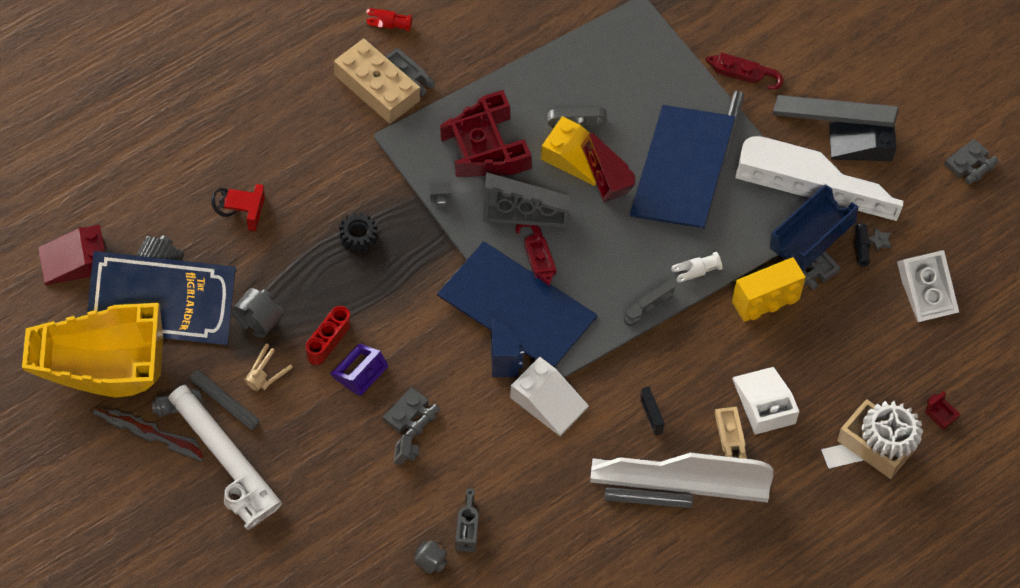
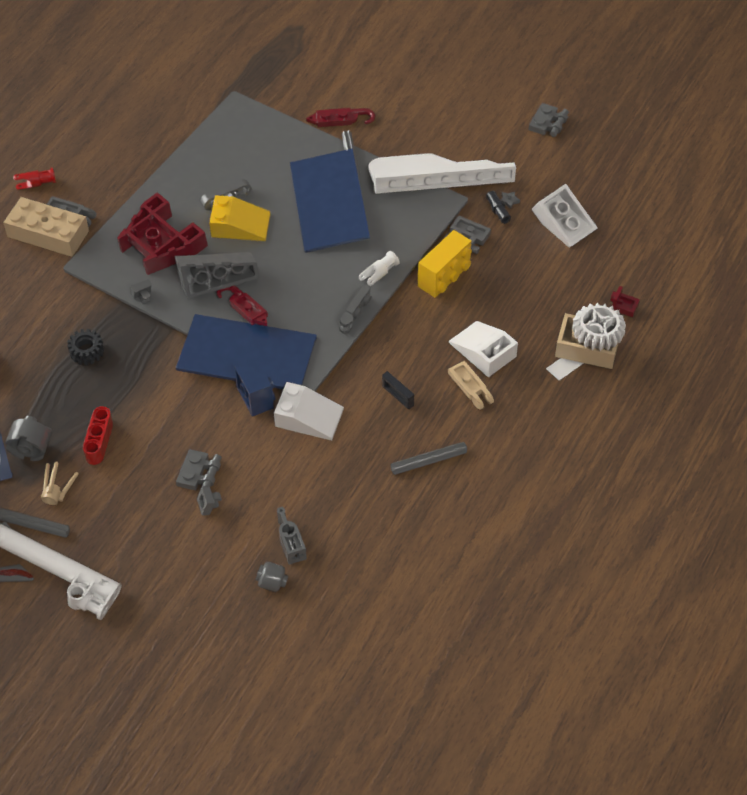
camera: 20 degrees left, 5 degrees down
dark purple tile [330,344,389,396] -> none
dark red slope [581,133,636,203] -> none
white piece [590,453,774,502] -> none
dark blue brick [770,184,859,272] -> none
dark grey tile [773,95,899,127] -> none
black slope [829,122,897,161] -> none

